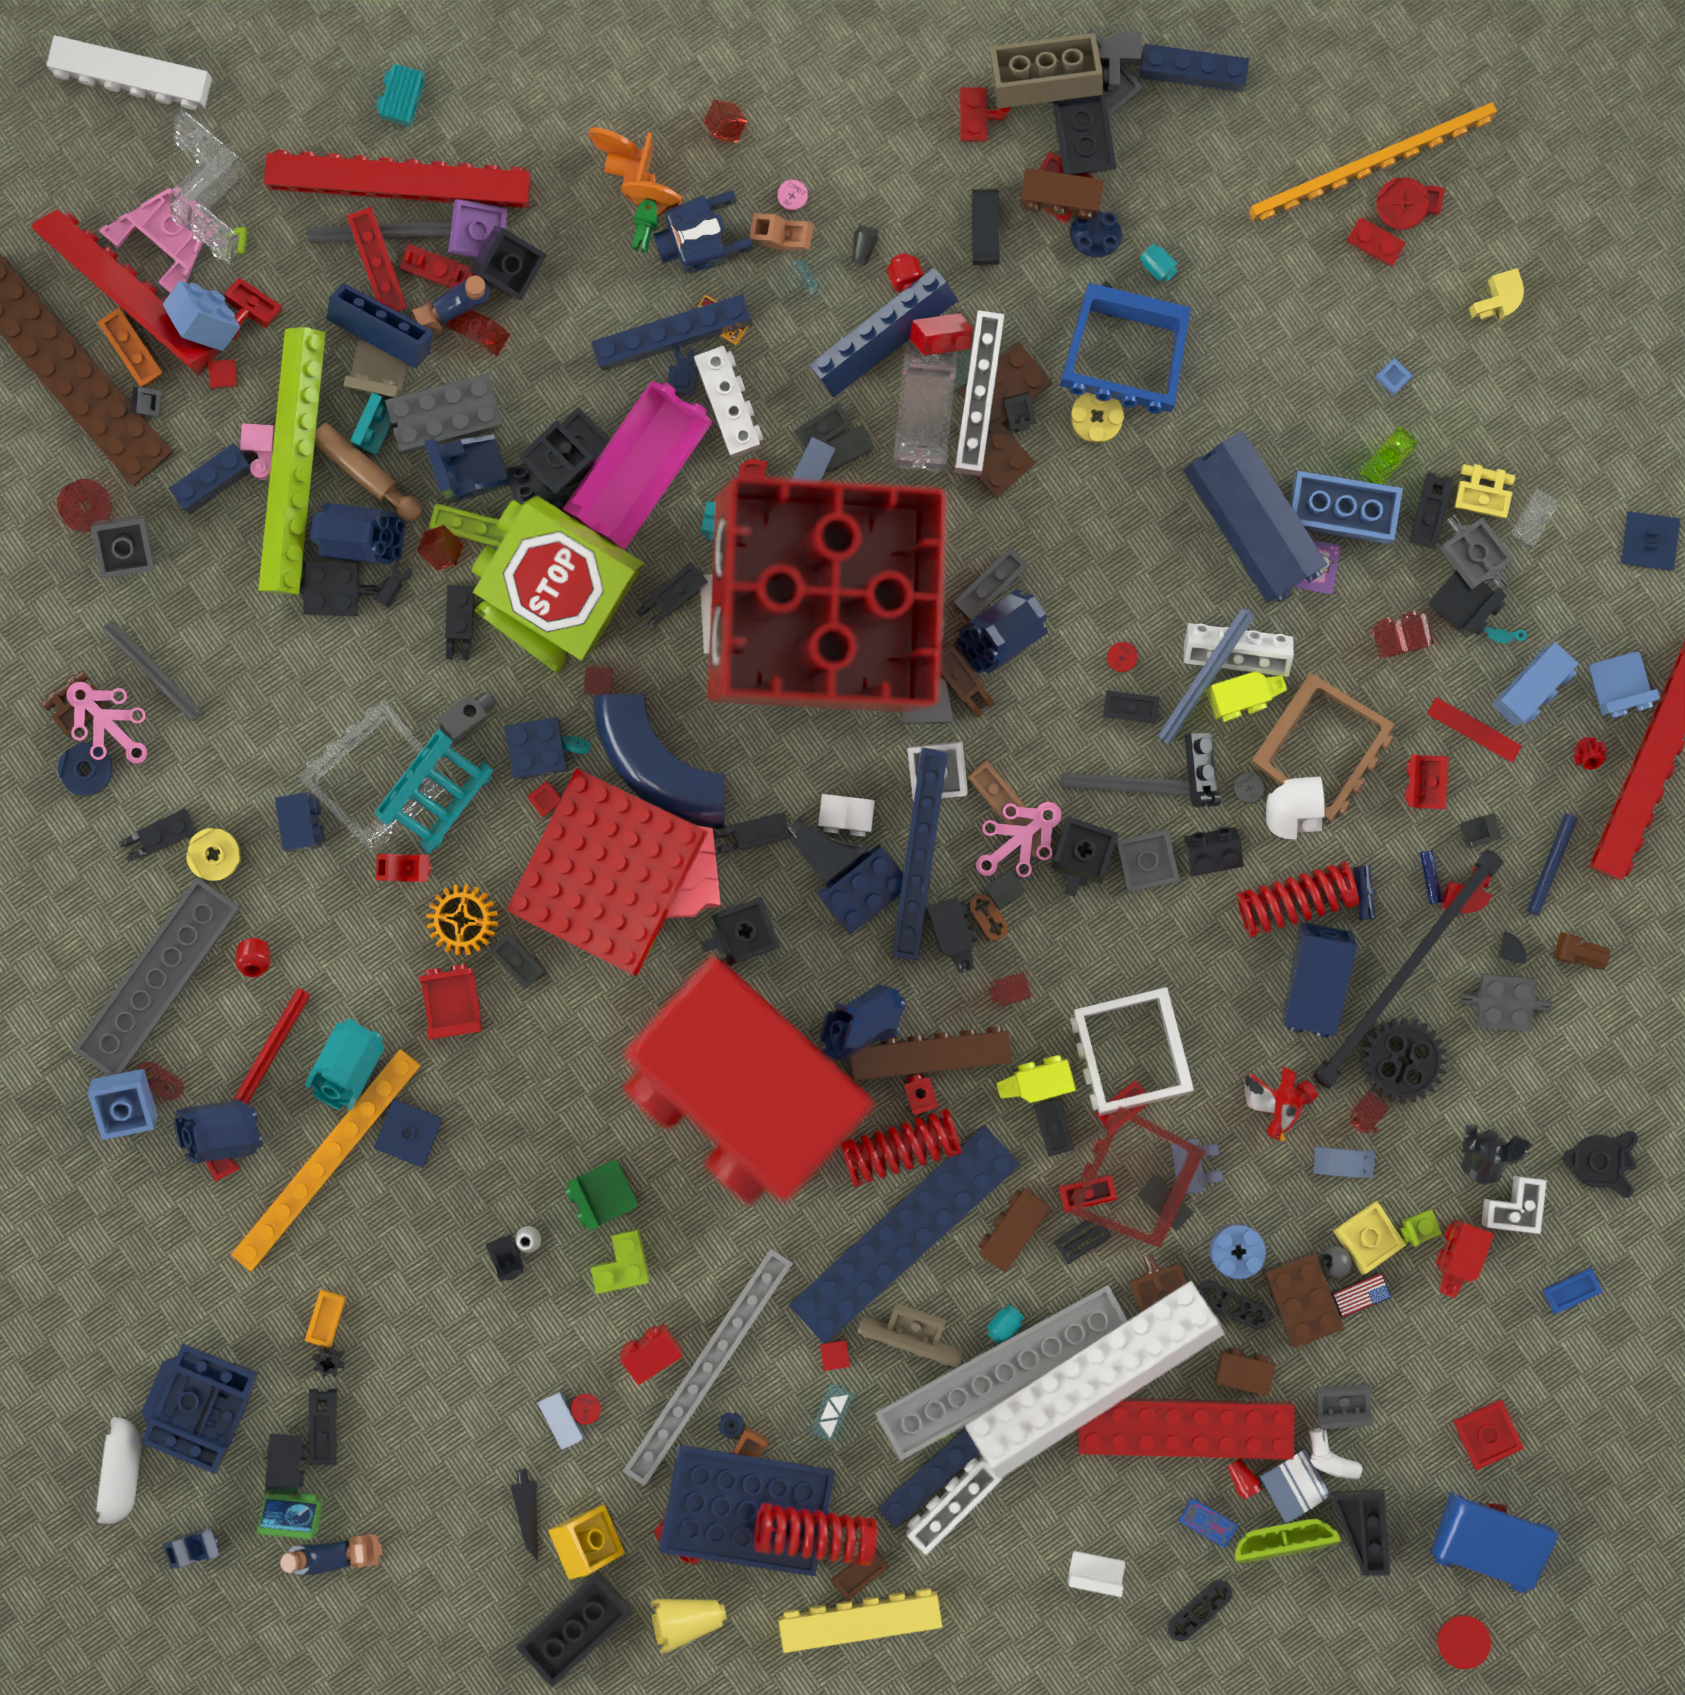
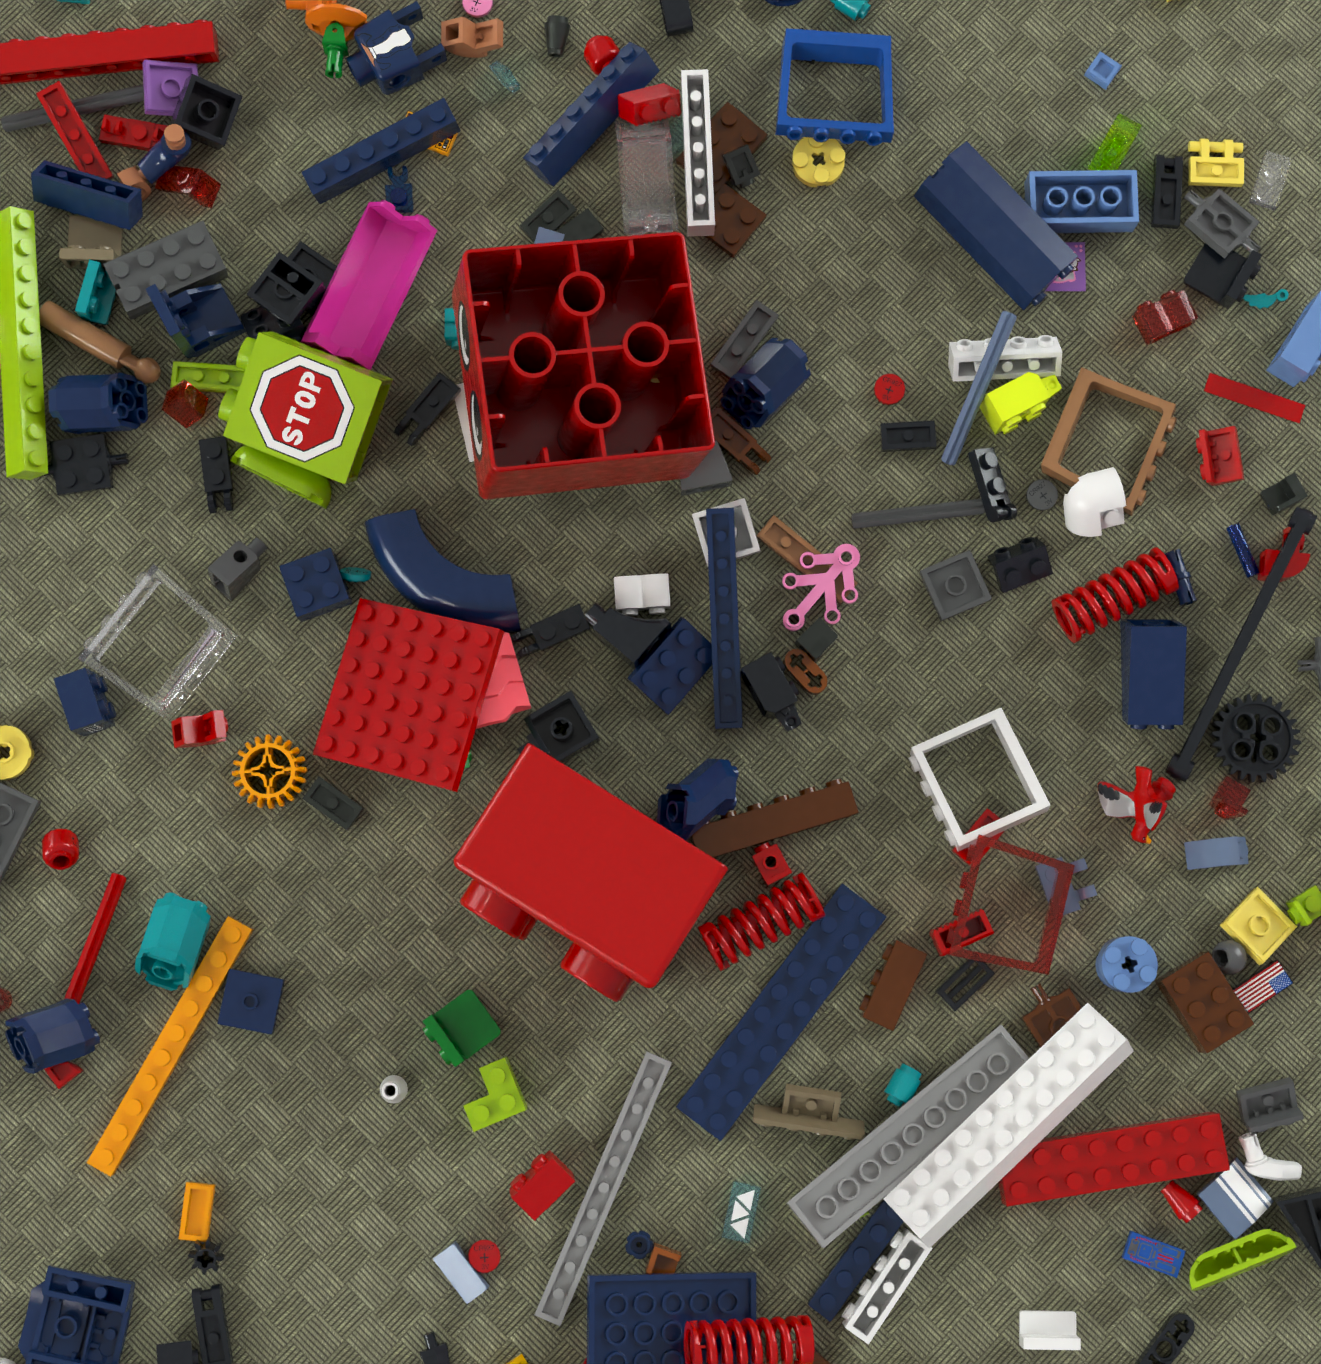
camera: 10 degrees left, 5 degrees down
black bar [374,561,413,608] -> none
teal fence [374,728,494,854] -> none
red panel [419,964,483,1040] -> none
black bracket [486,1234,524,1282] -> none
red tile [527,781,561,818] -> none
clear red tile [584,667,613,695] -> none
white brick [694,346,764,459] -> none
red tile [820,1340,850,1371] -> none
clear red brick [988,972,1032,1007] -> none
neon yellow hinge [996,1055,1076,1103] -> none
black plate [1033,1098,1074,1157] -> none
black hinge [1050,817,1118,897] -> none
pearl dark grey tile [1137,1175,1194,1231] -> none
black beam [1197,1280,1269,1329] -> none
reddish brown brick [1213,1347,1275,1396] -> none

